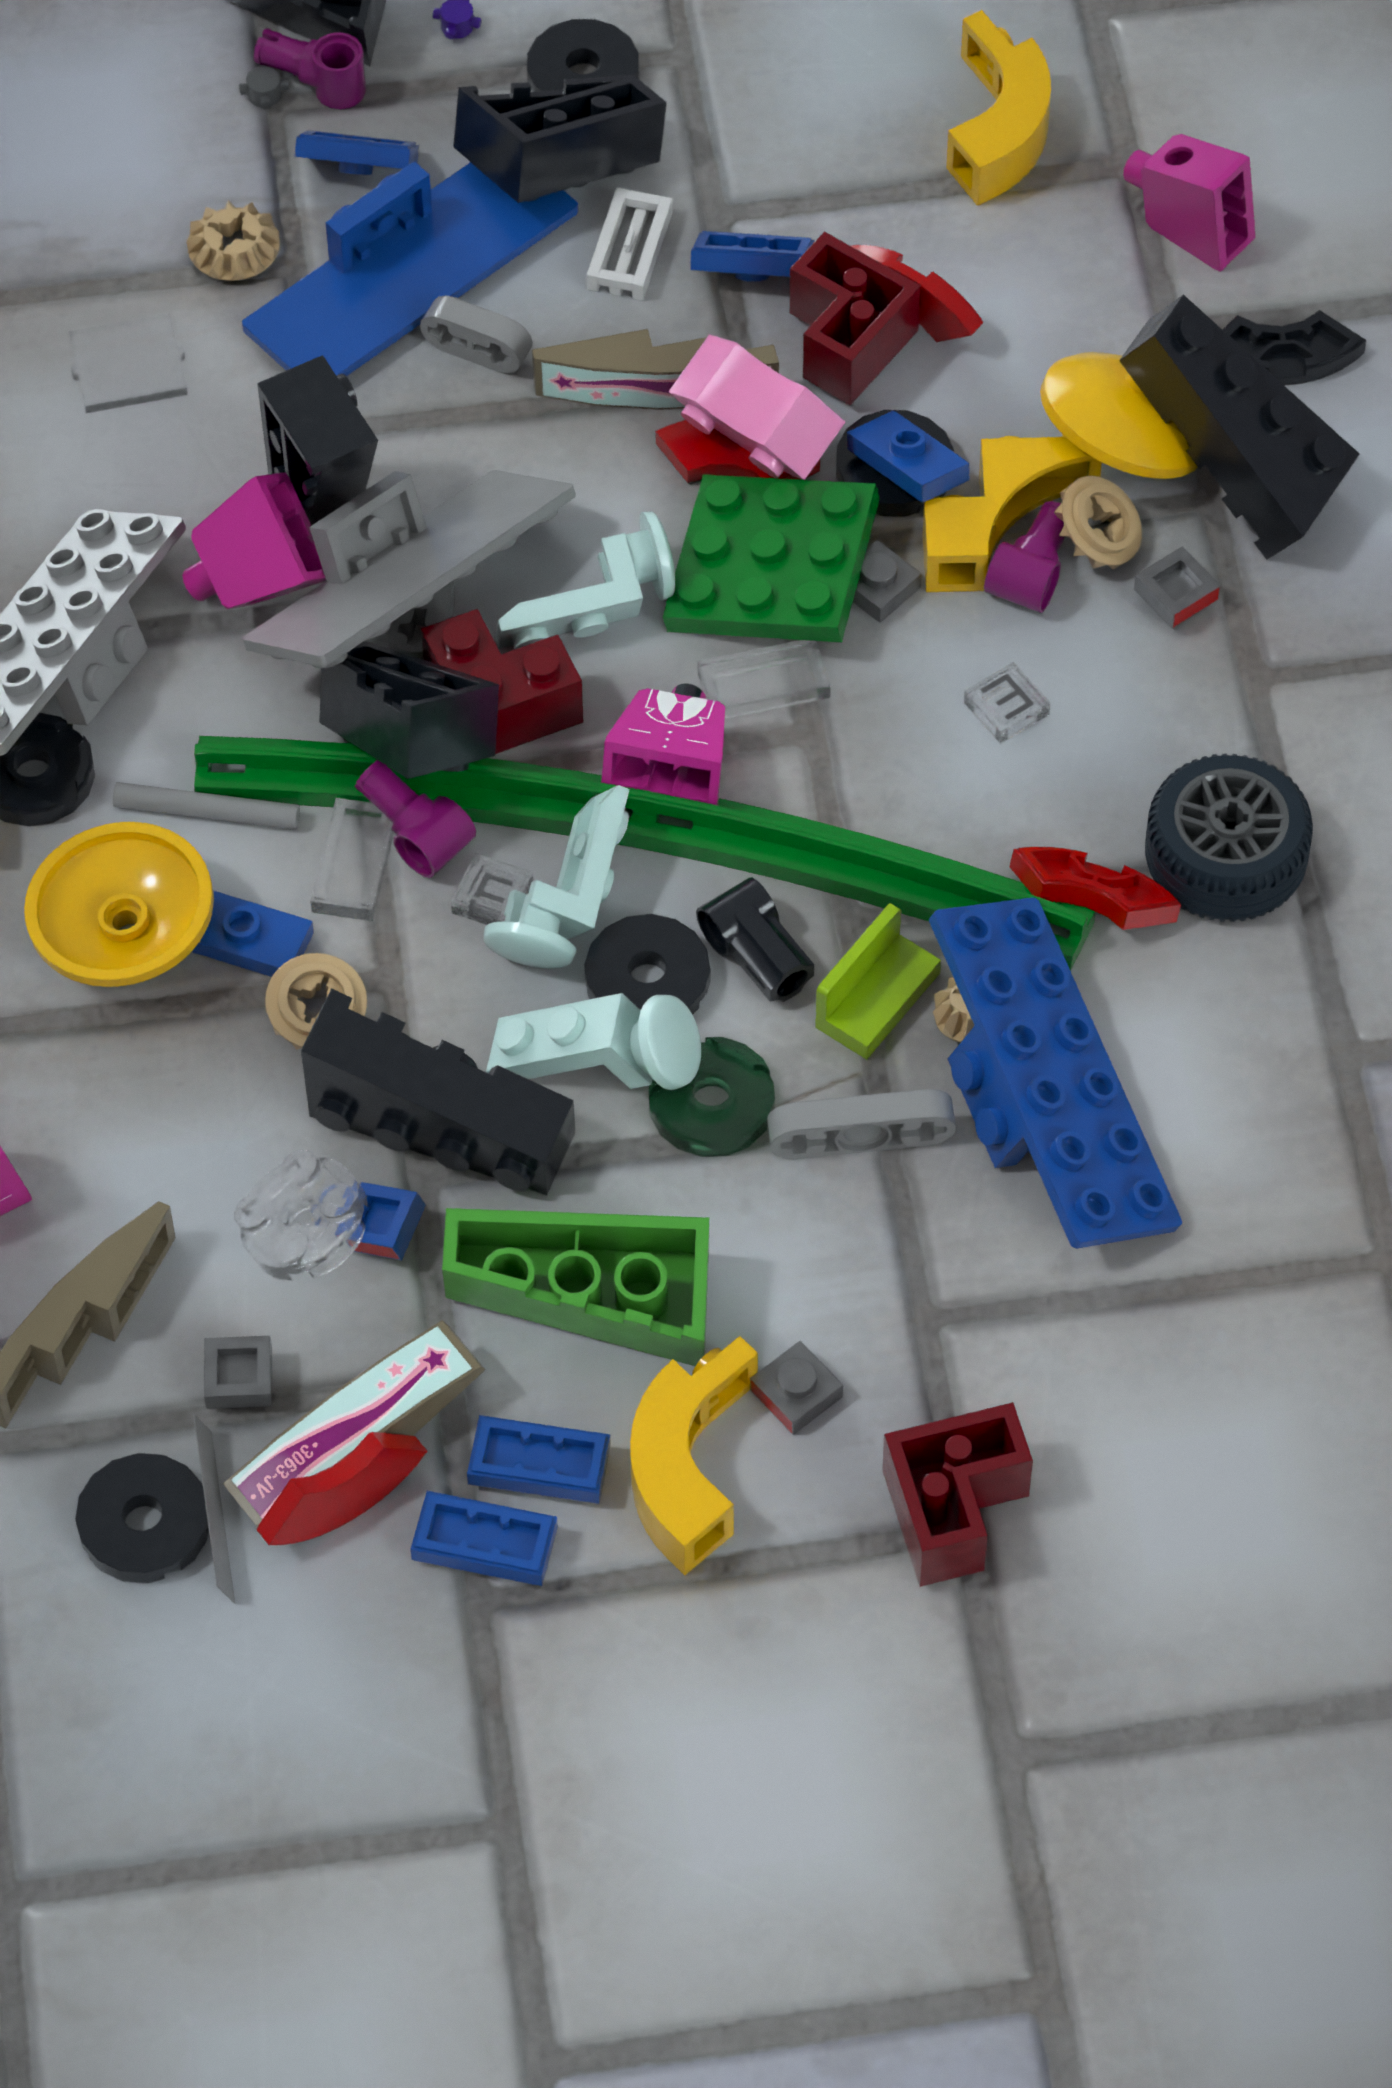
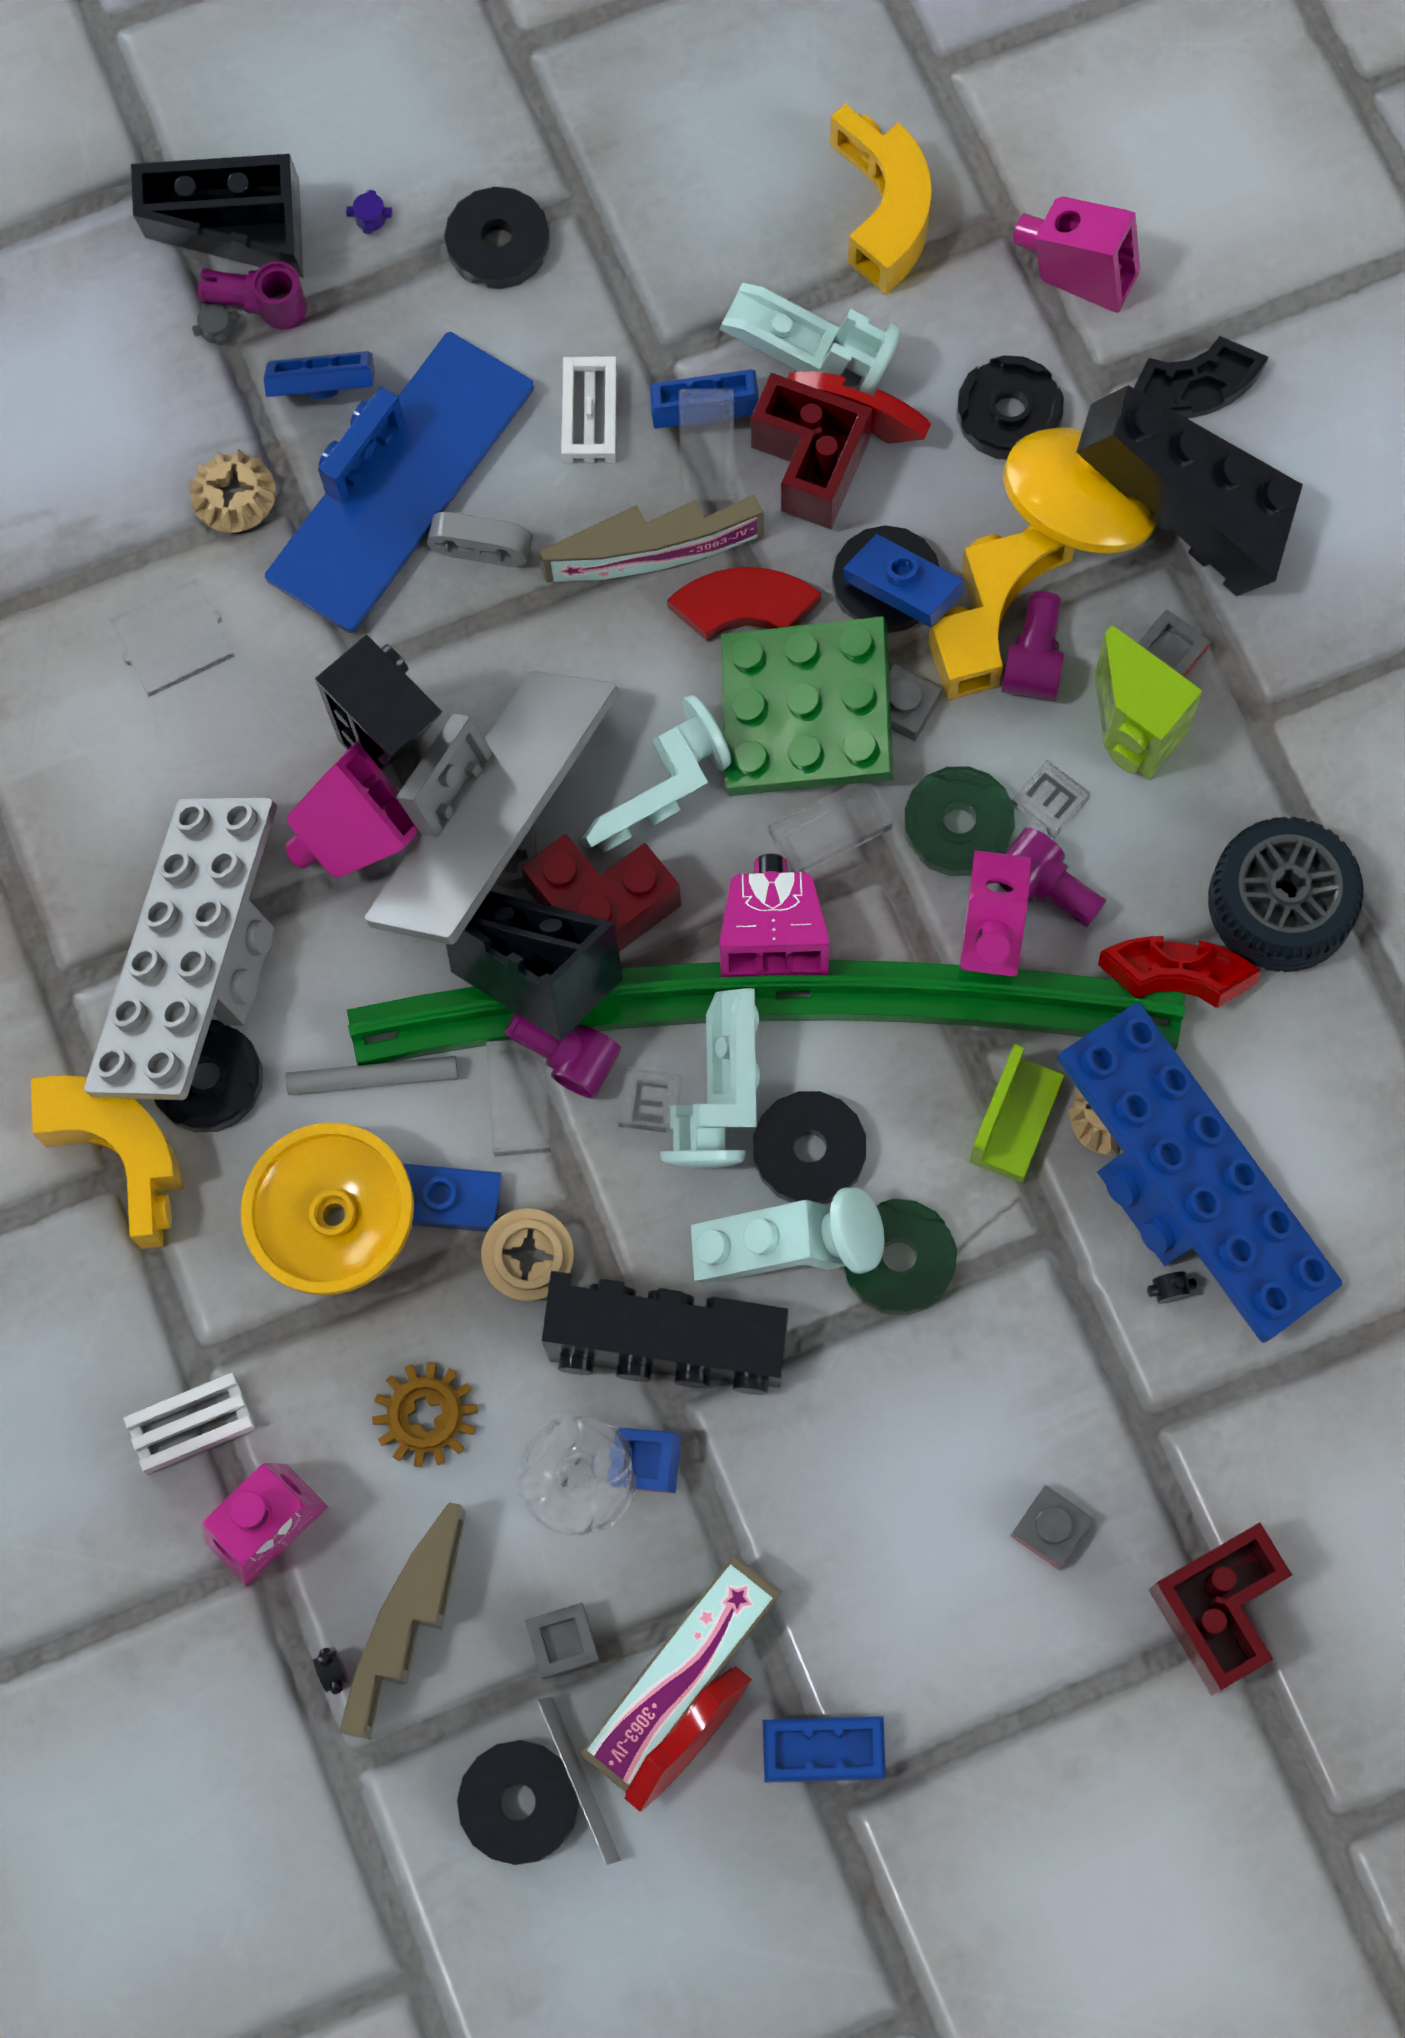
camera: 10 degrees left, 15 degrees up
bright green wedge [442,1208,709,1366] -> none
black wedge [453,75,667,203] -> none
blue plate [467,1415,611,1504] -> none
yellow arch [630,1336,758,1575] -> none
bright pink brick [668,334,846,480] -> none
black piece [696,877,814,1002] -> none
light grey beam [767,1089,956,1159] -> none
tan gear [1054,476,1142,570] -> none
none -> pearl gold gear [372,1362,478,1468]
none -> clear tile [679,388,735,500]
none -> light aqua piece [719,283,900,394]
none -> clear green tile [904,766,1015,876]
none -> black tile [957,355,1064,460]
none -> dark pink torso [960,850,1031,976]
none -> magenta pin [998,827,1107,928]
none -> lime slope [1094,625,1203,780]
none -> black piece [1147,1271,1197,1304]

